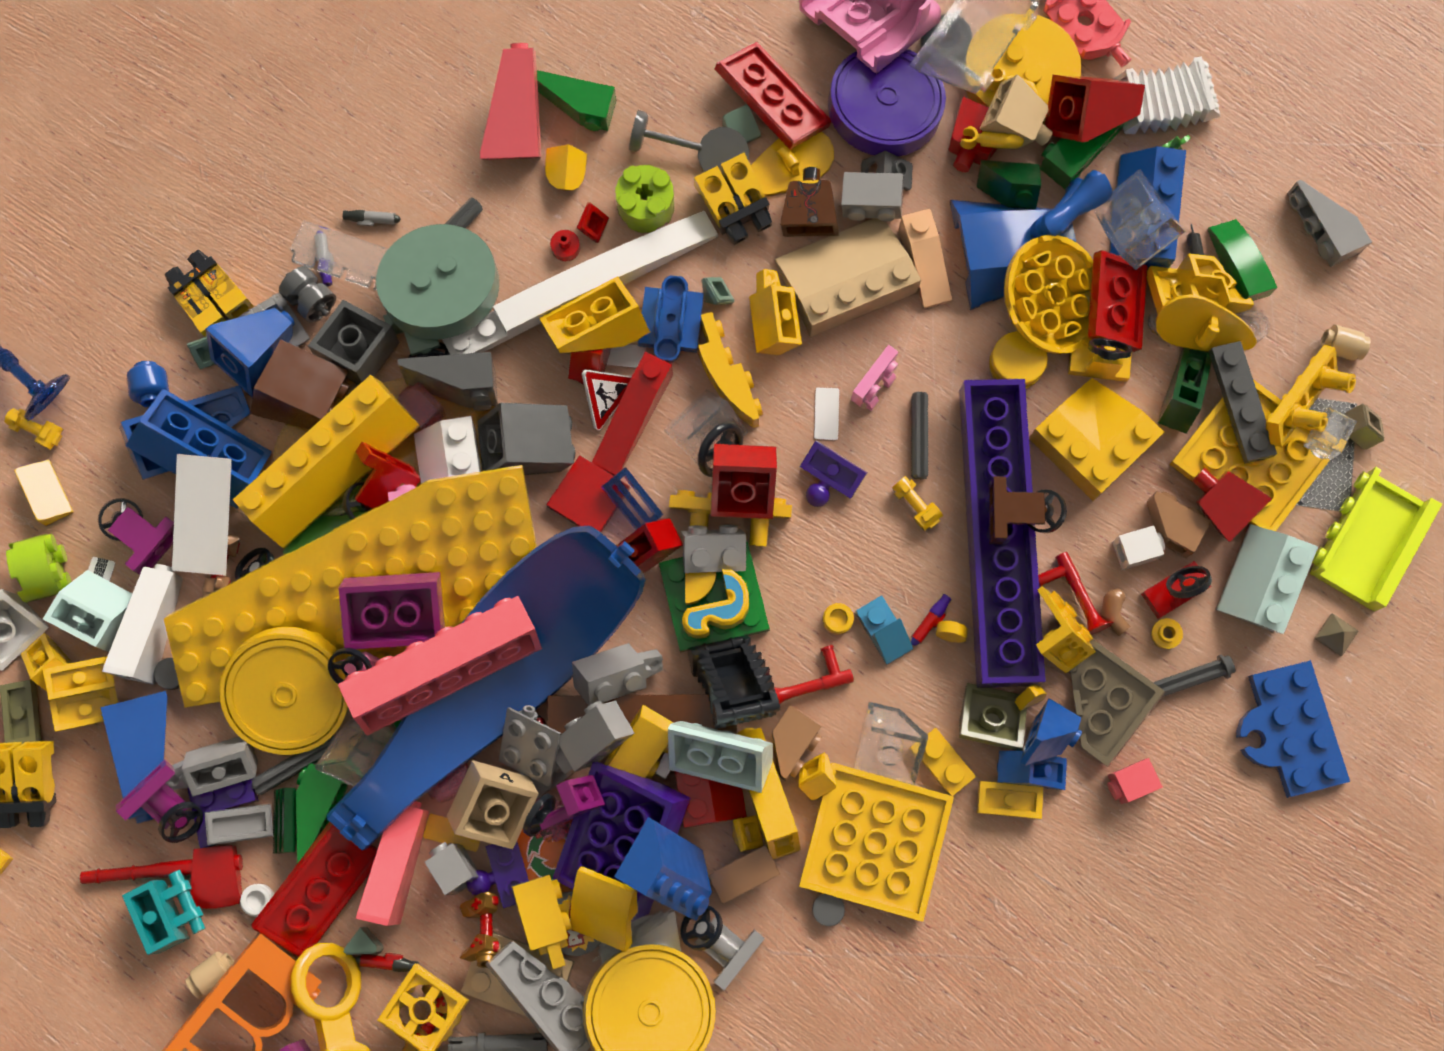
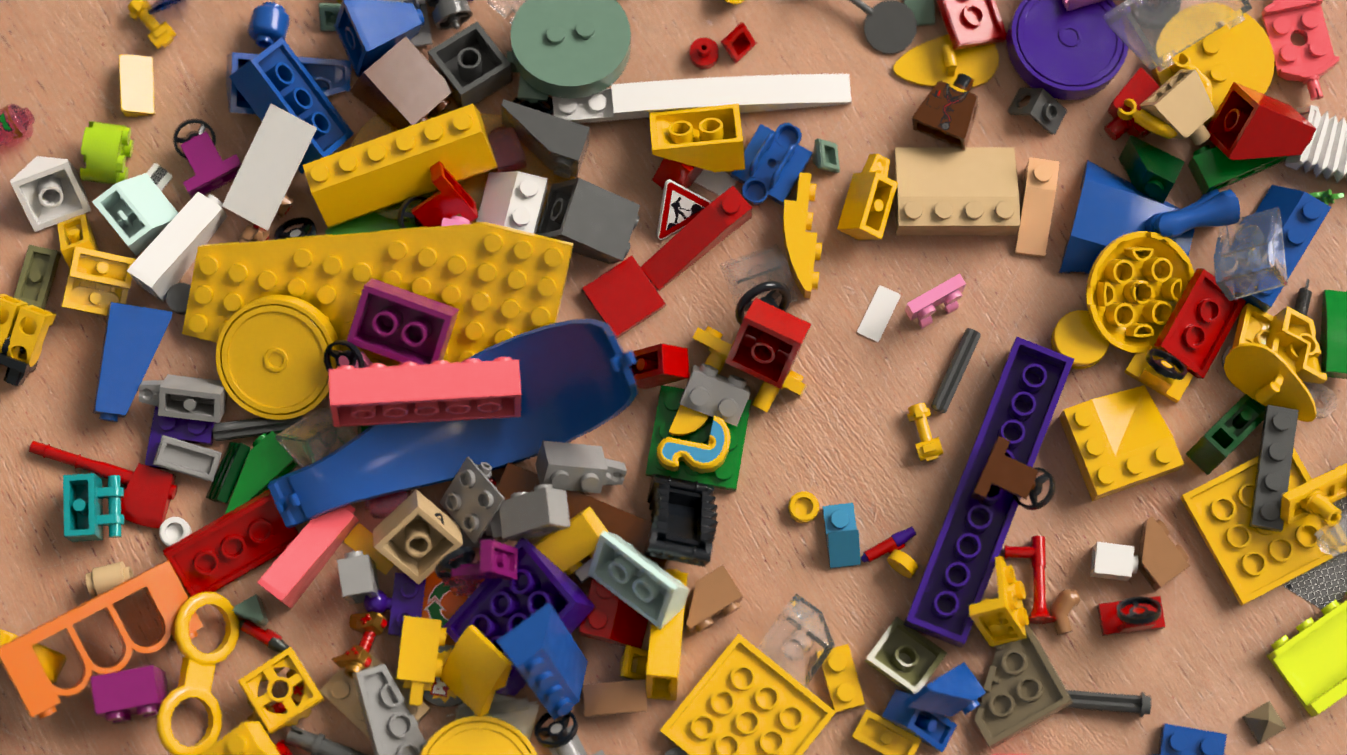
camera: 25 degrees right, 0 degrees up
magenta piece [116,759,203,843] -> none
clear blue tile [601,467,664,530] -> none
lime brick [615,165,675,233] -> none
yellow hips [694,153,772,245] -> none
red piece [774,645,854,704] -> none
yellow slope [798,752,836,800] -> none
dark purple plate [800,441,868,507] -> none
light grey brick [841,172,904,221] -> none
yellow tile [1015,684,1047,711] -> none
yellow plate [1151,618,1183,649] -> none
red torso [1192,468,1272,542] -> none
light aqua slope [1216,524,1318,634] -> none

